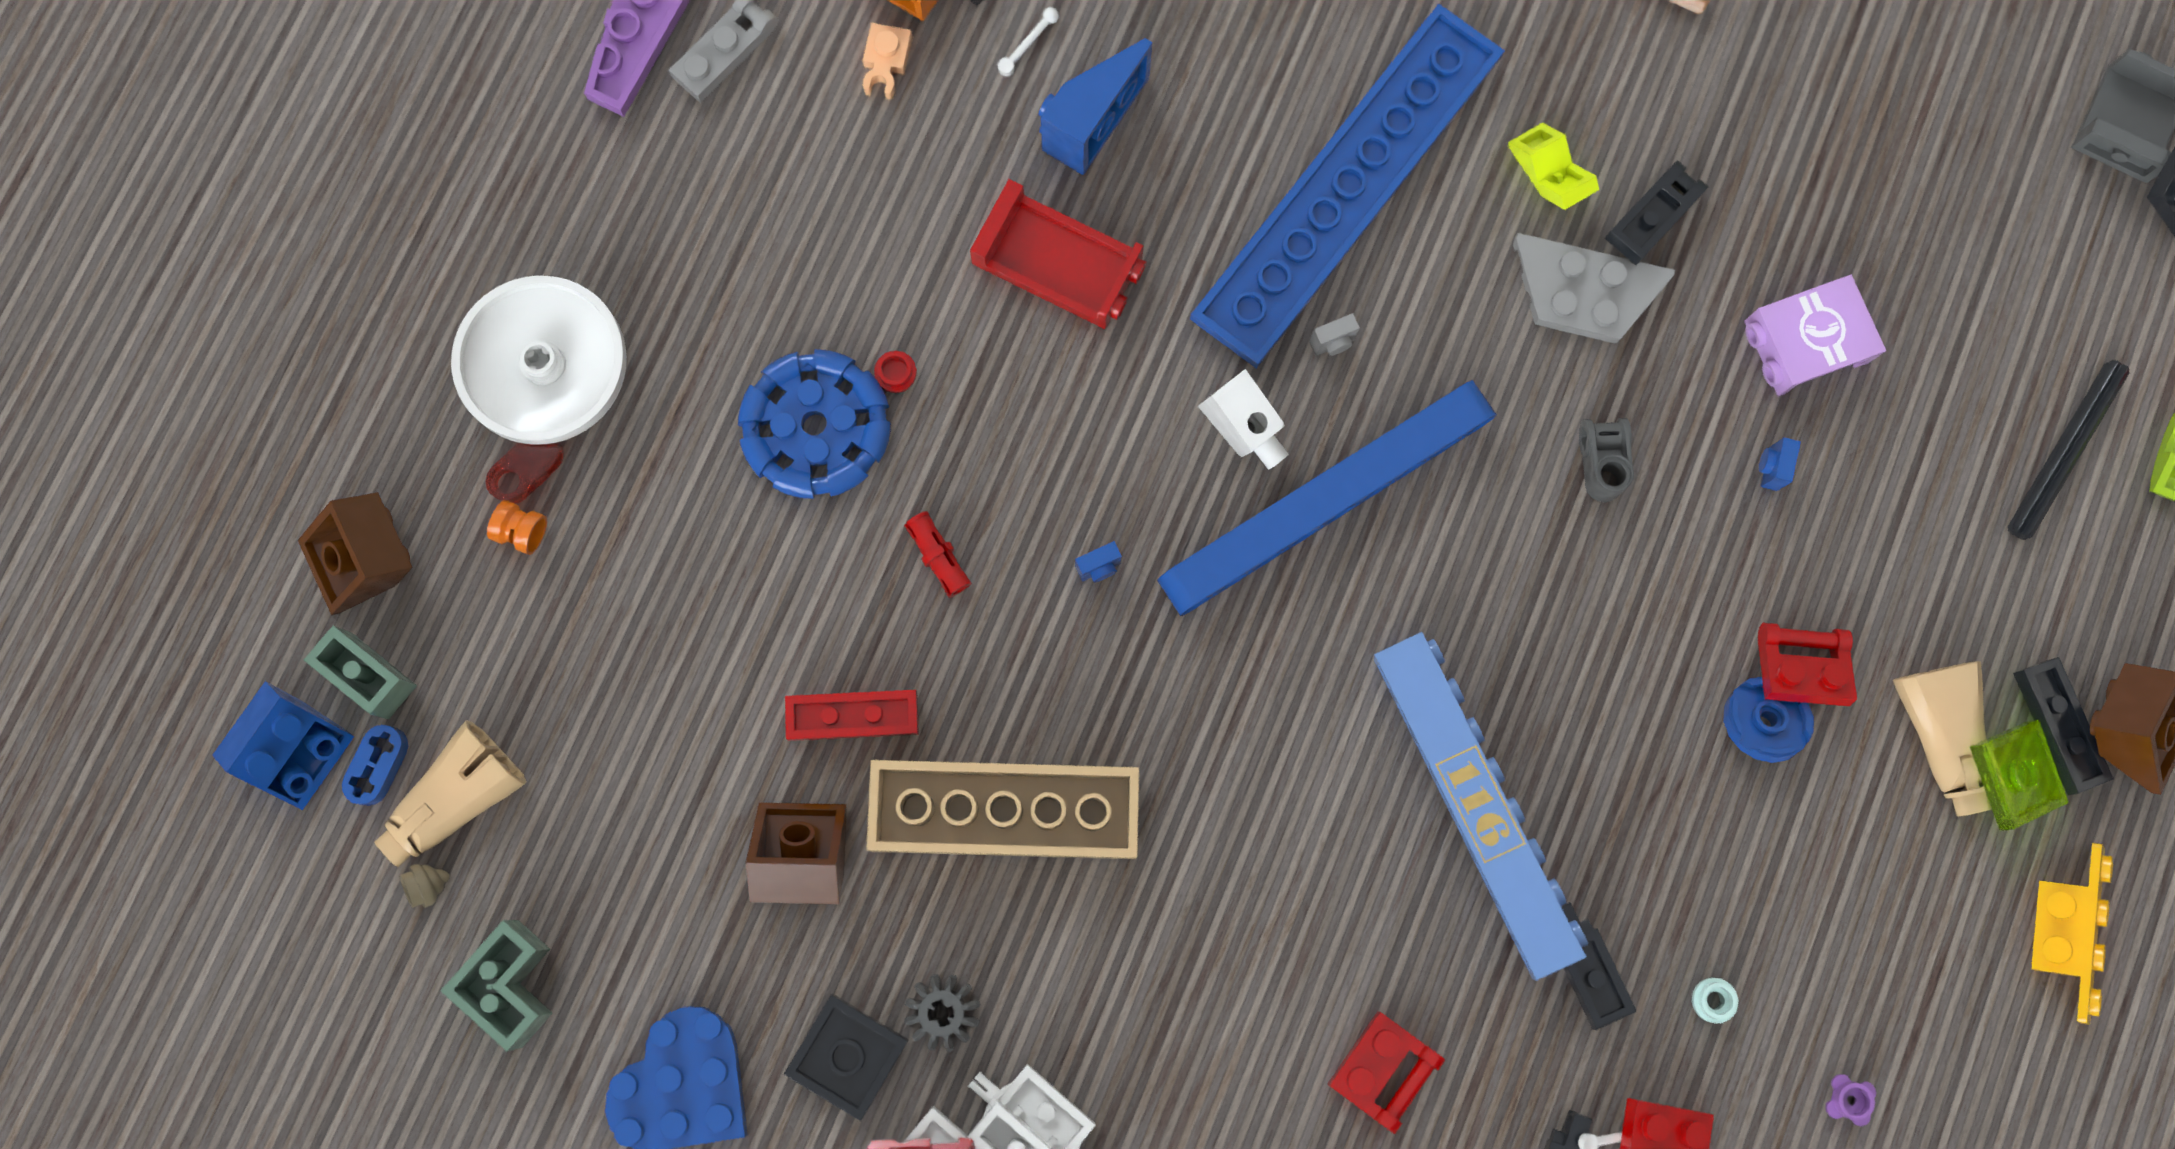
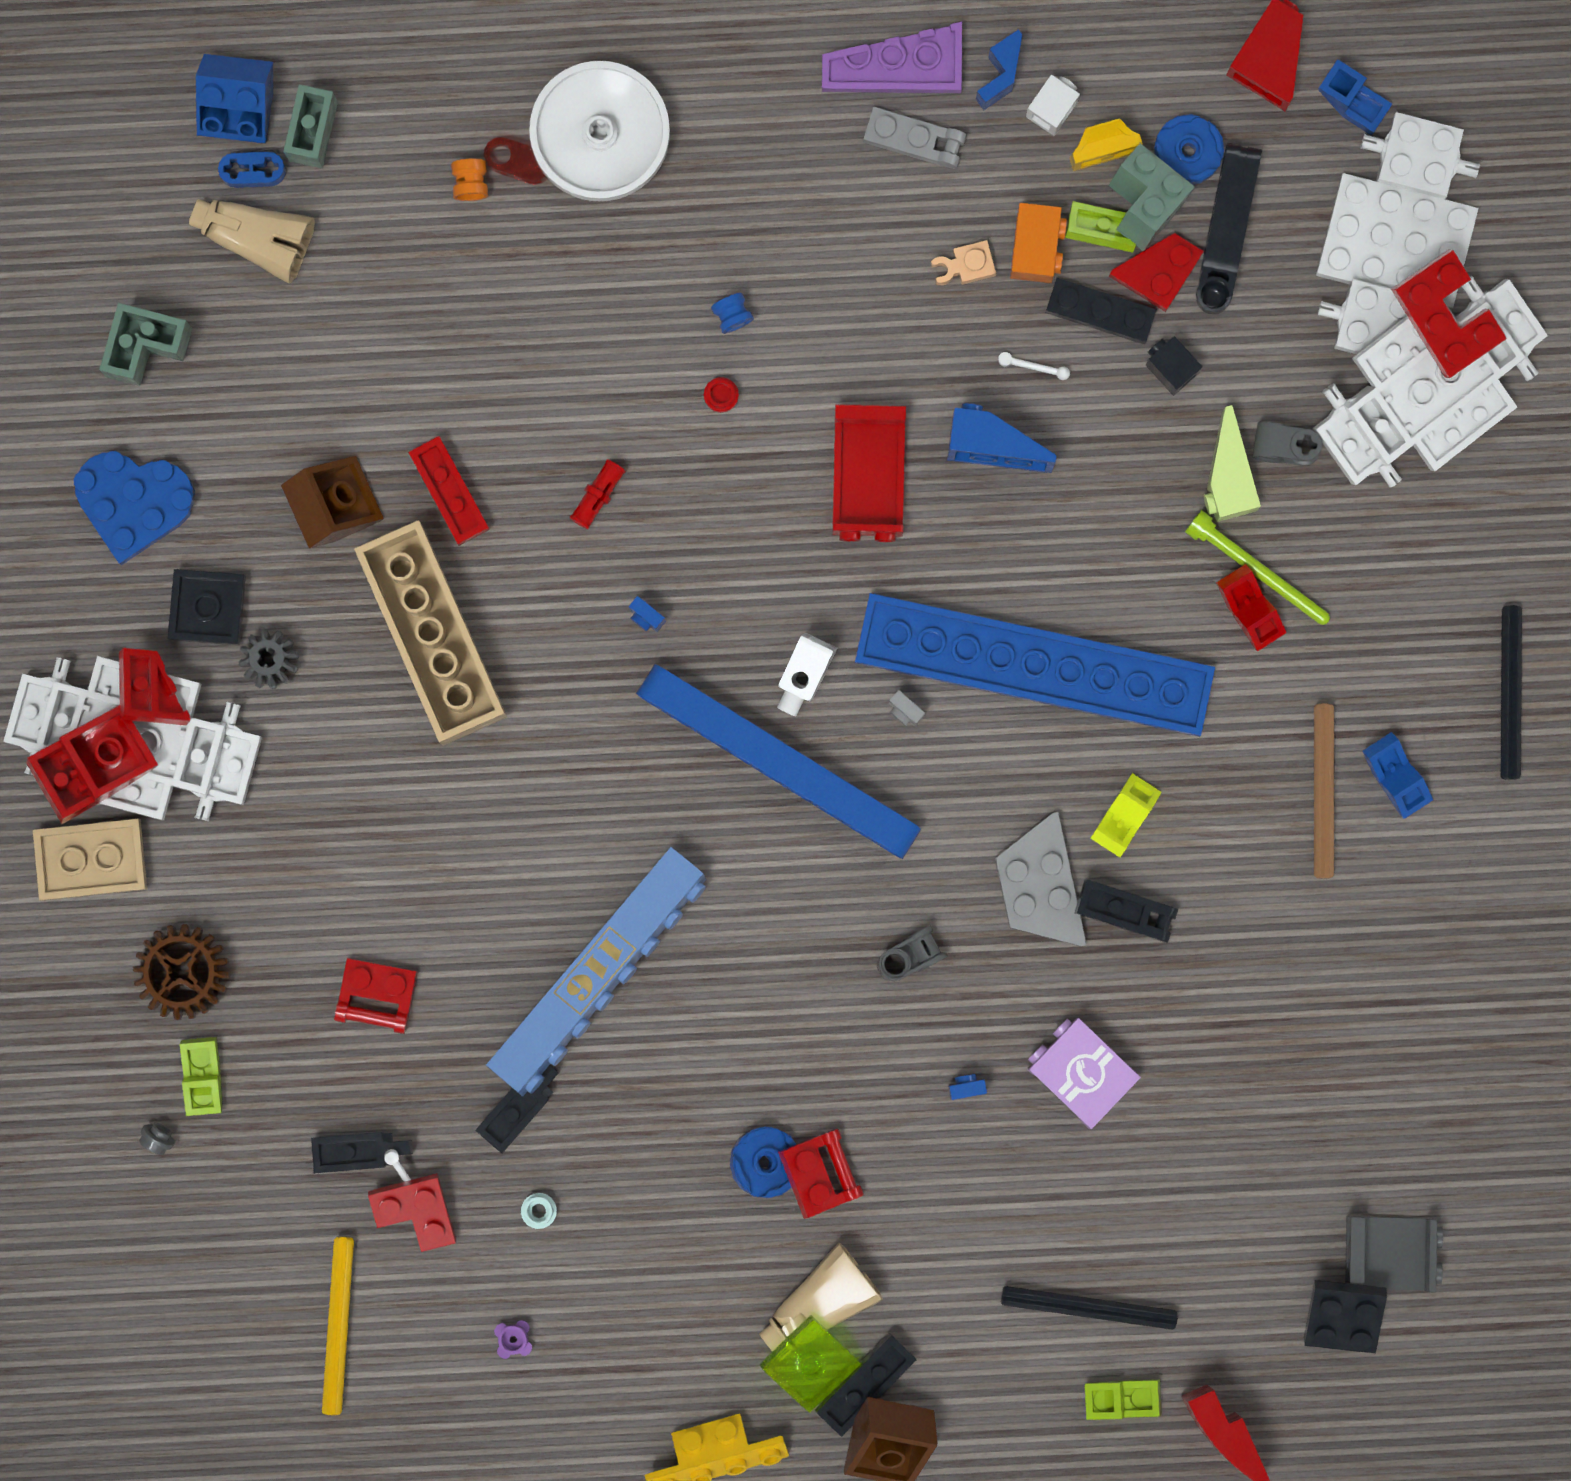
camera: 70 degrees right, 5 degrees up
reddish brown slope [298,492,413,615] -> none
dark tan plate [399,864,450,908] -> none
blue plate [738,349,891,499] -> none
none -> blue wheel [711,293,754,334]

